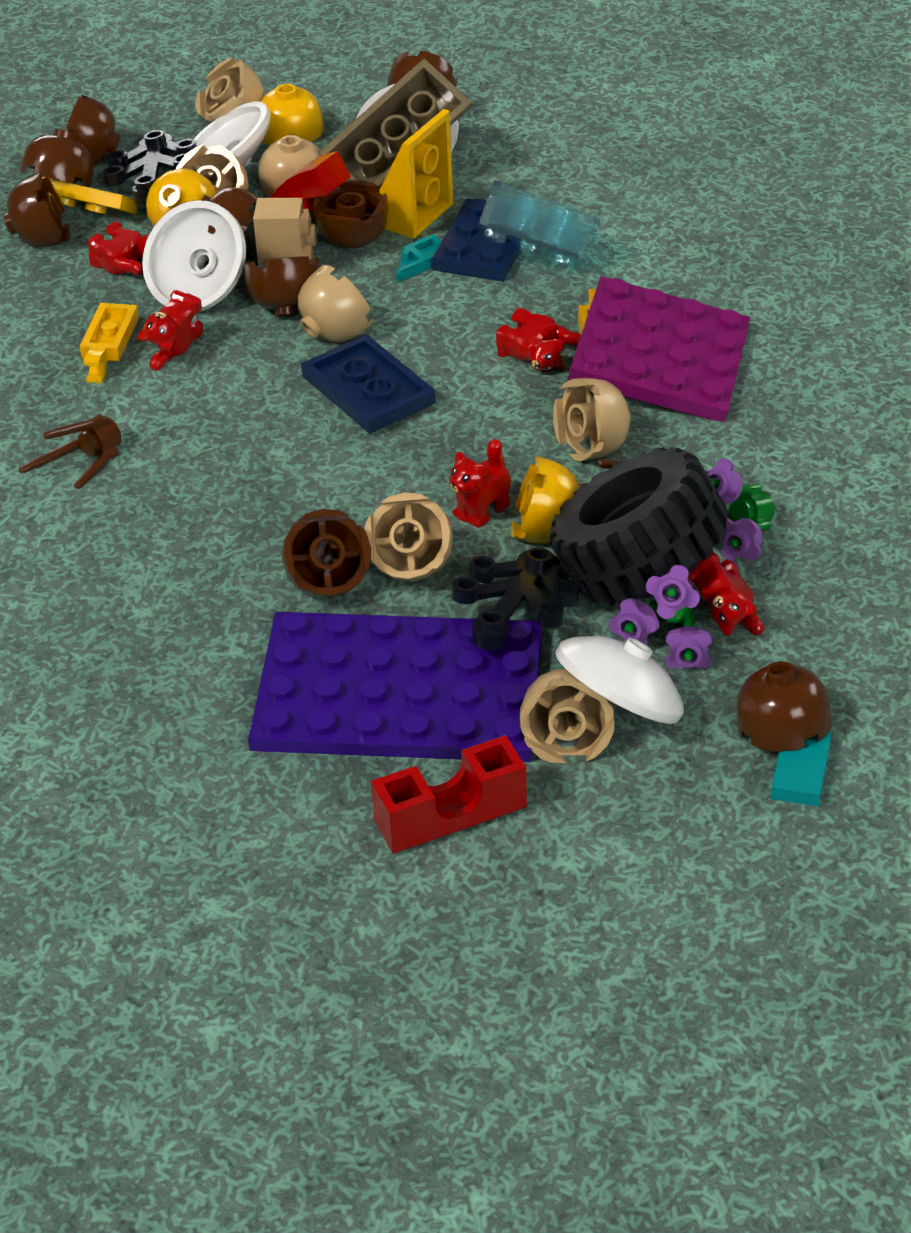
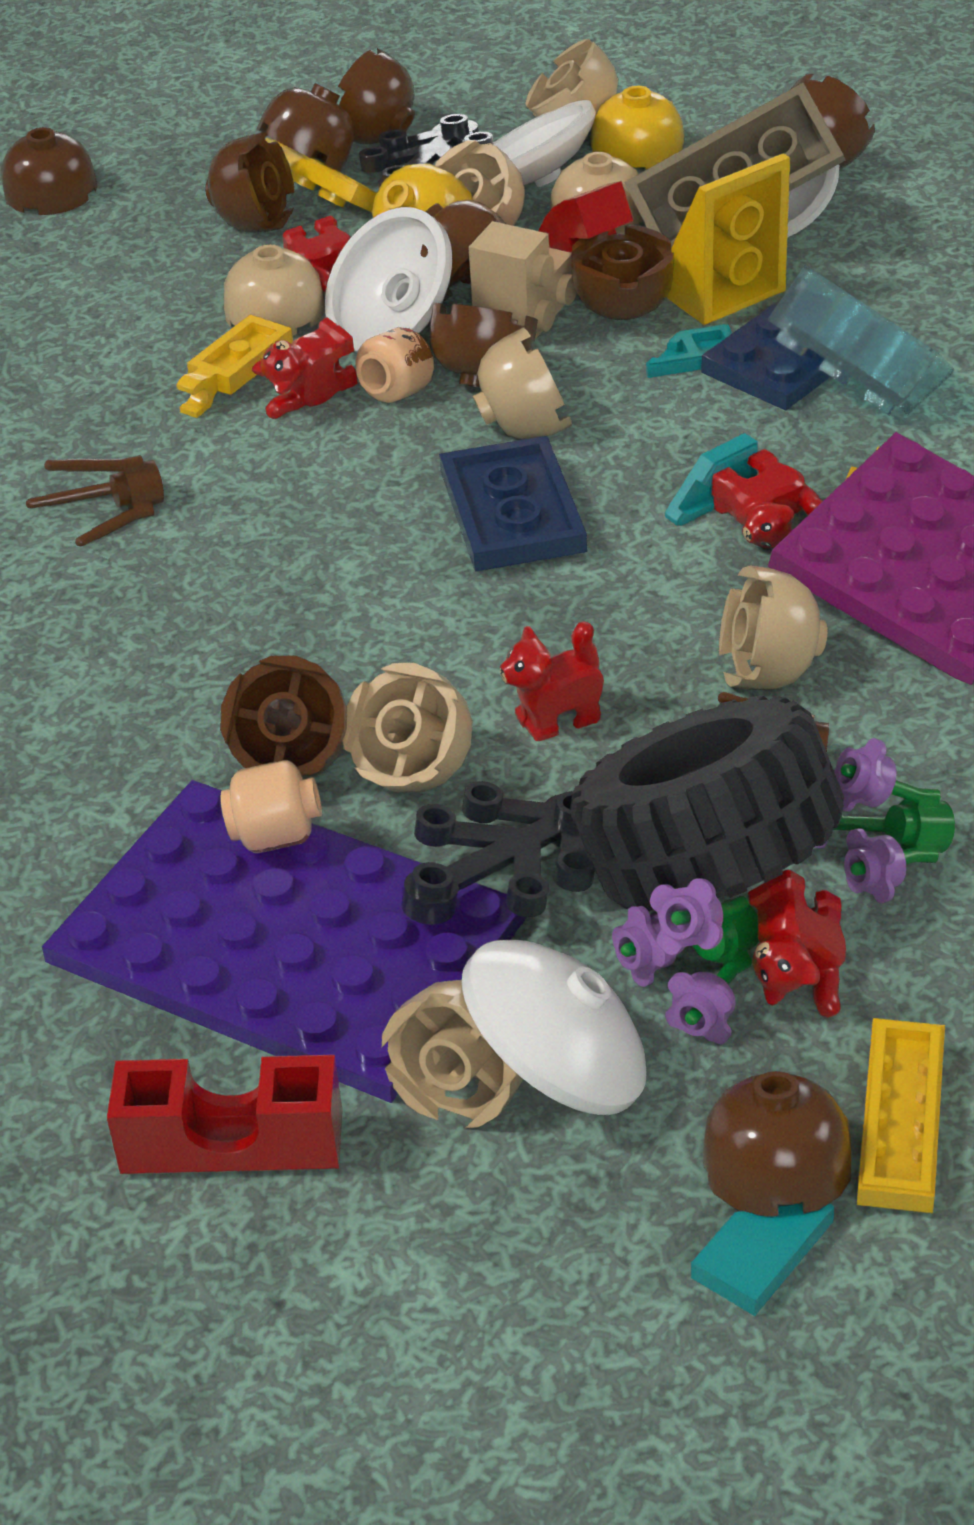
camera: 25 degrees right, 0 degrees up
yellow cylinder [511,456,580,545] -> none
none -> light nougat head [221,760,322,853]
none -> tan cylinder [224,245,325,336]
none -> light nougat head [355,327,434,403]
none -> teal tile [665,433,758,526]
none -> yellow plate [857,1018,945,1213]

